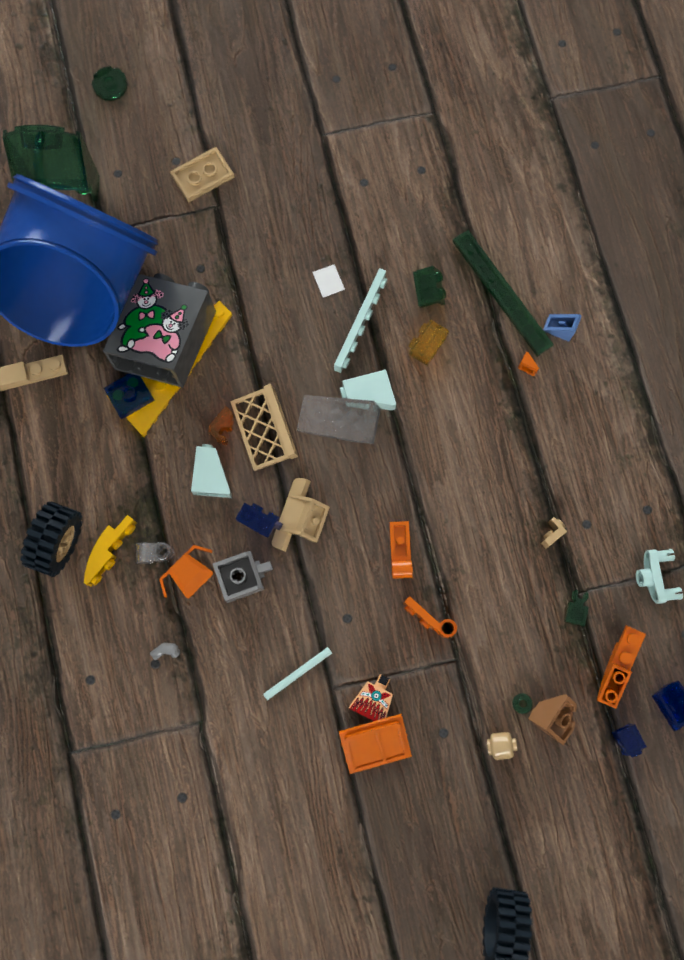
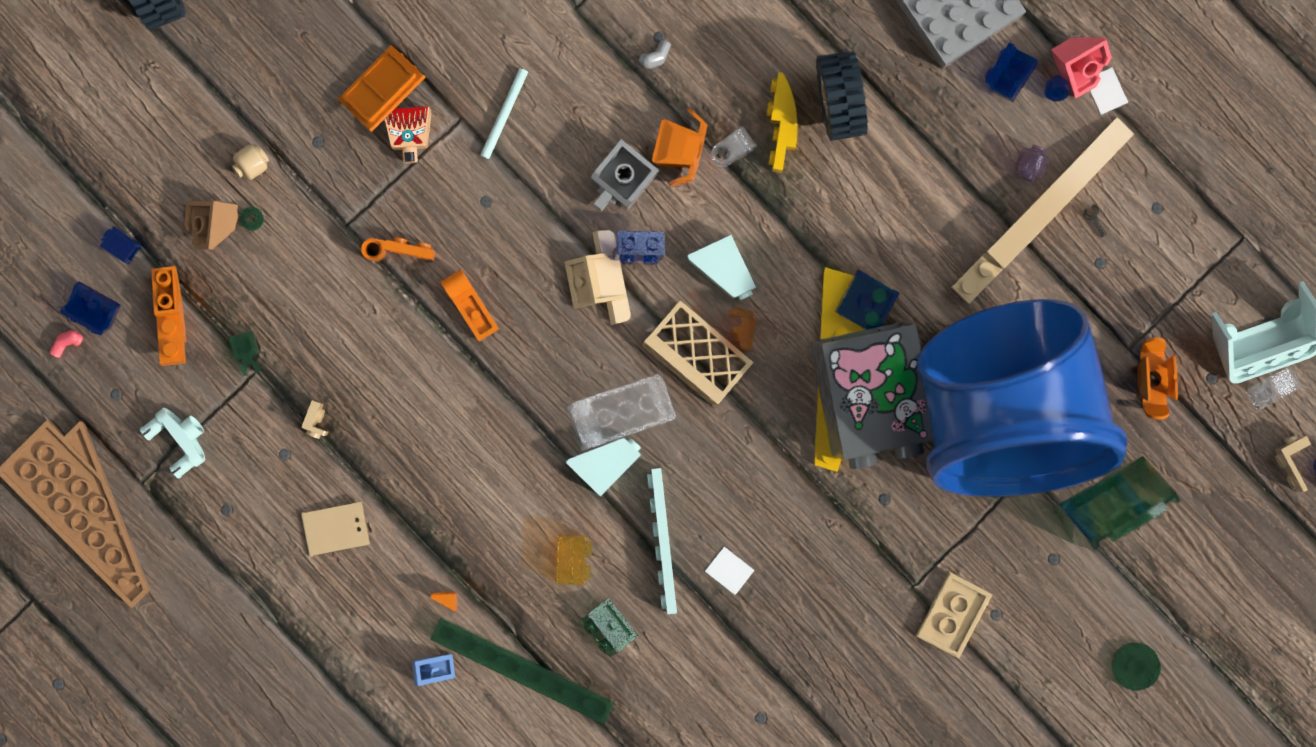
camera: 150 degrees right, 10 degrees up
none -> tan container [301,502,370,557]

